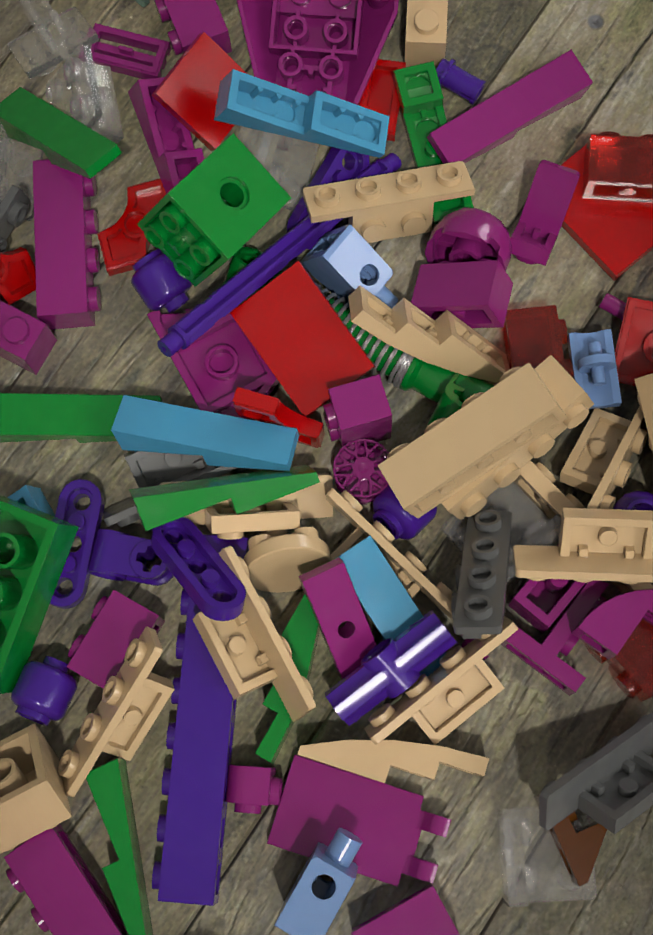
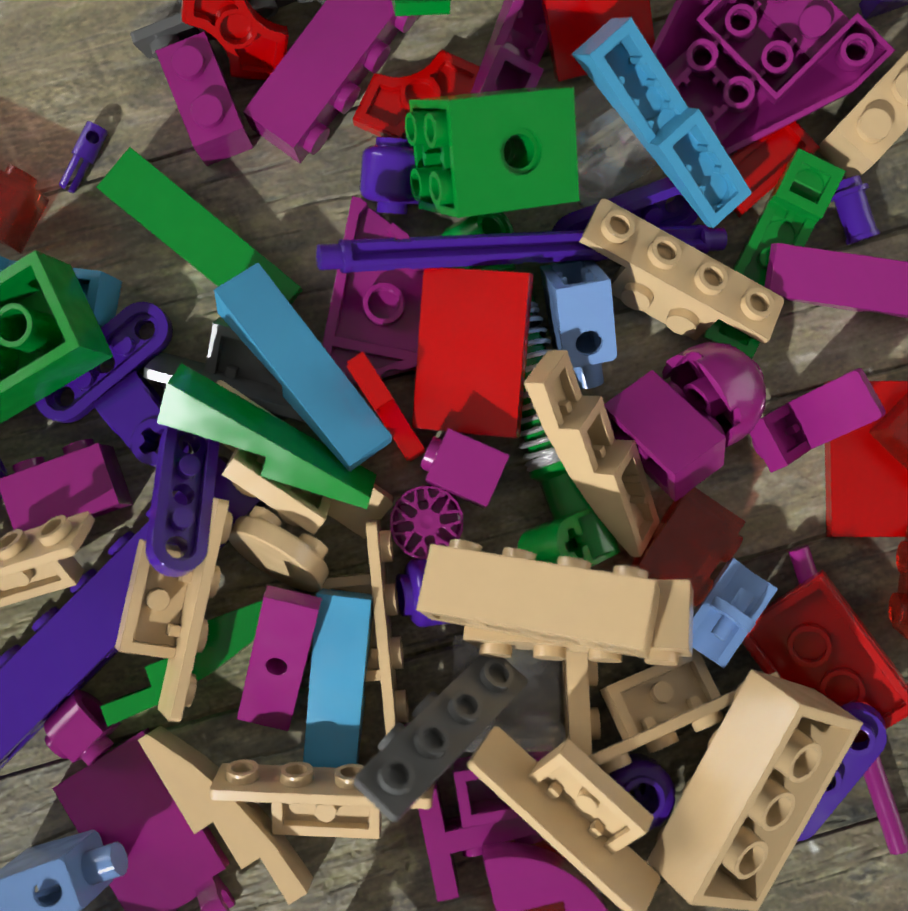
camera: 30 degrees right, 10 degrees up
dark purple piece [325,610,457,726] -> none

